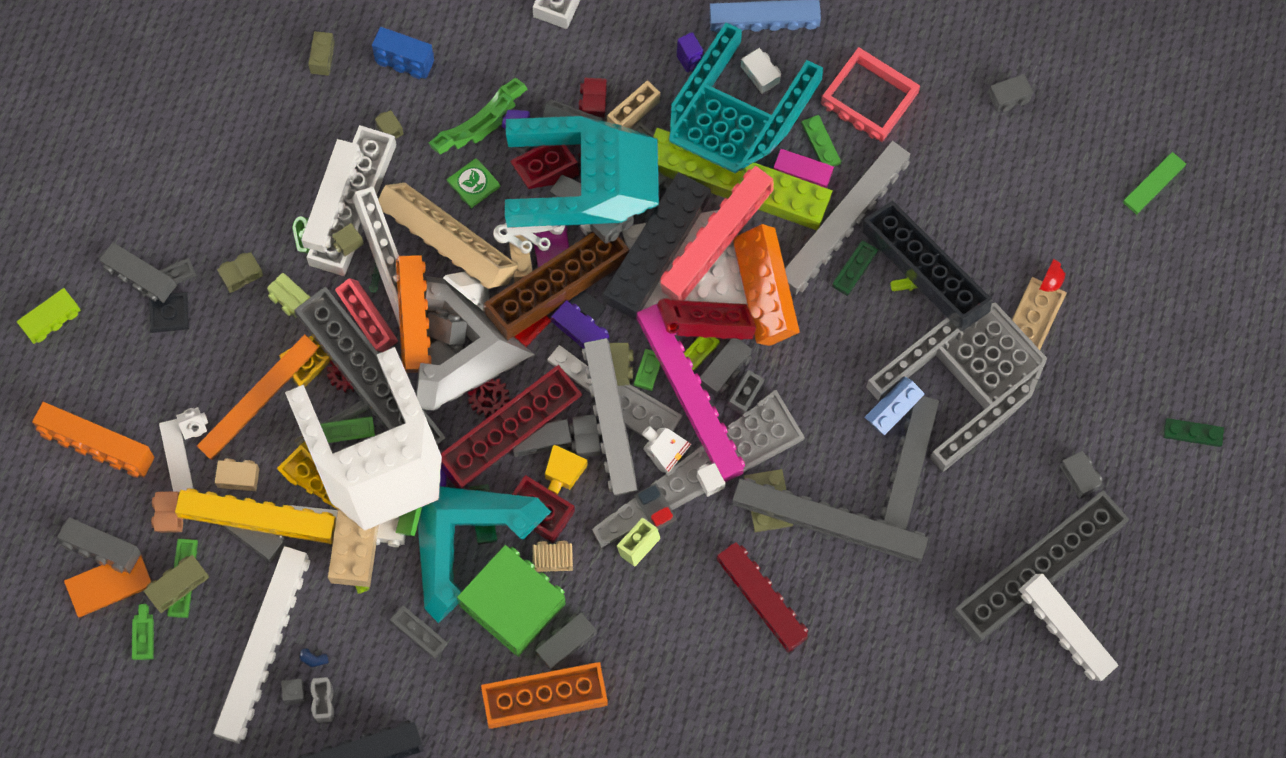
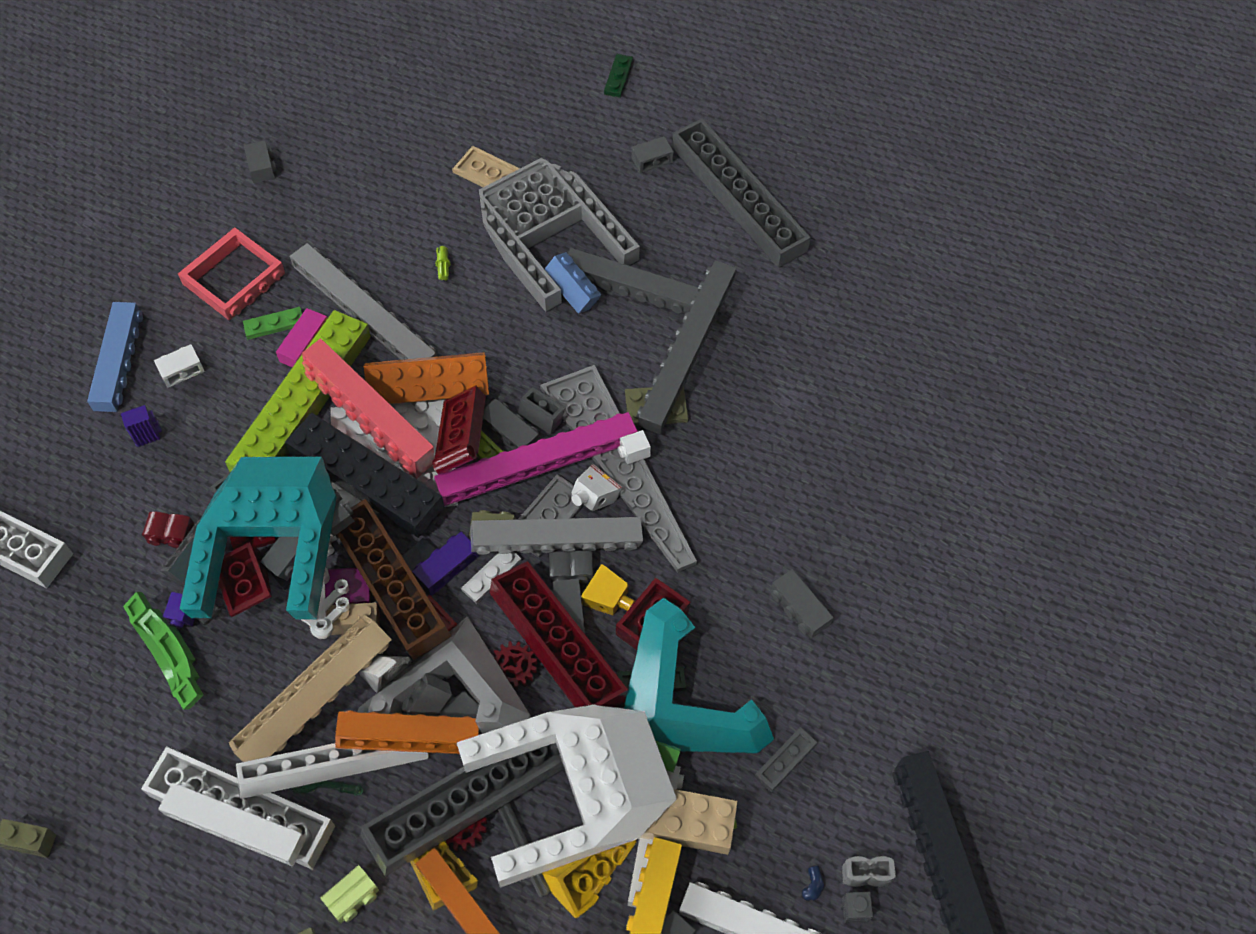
camera: 85 degrees left, 10 degrees down
bright green plate [293,217,310,253] -> none
bright green plate [320,416,375,443] -> none
olive brick [332,223,364,257] -> none
coral brick [335,278,398,352] -> none
blue brick [372,27,434,79] -> none
olive brick [375,110,404,139] -> none
slope [447,158,501,208] -> none
bright green brick [457,545,566,657] -> none
orange brick [481,662,608,729] -> none
tan brick [533,541,573,572] -> none
tan brick [607,80,660,128] -> none
yellowish green brick [617,518,660,567] -> none
bright green plate [634,349,661,391] -> none
piece [634,483,677,530] -> none
teal wedge [670,23,823,173] -> none
dark red brick [717,542,808,653] -> none
dark green plate [832,240,878,296] -> none
black brick [863,200,992,332] -> none
white brick [1019,574,1118,681] -> none
red brick [1039,259,1066,292] -> none
bright green tile [1123,152,1186,215] -> none

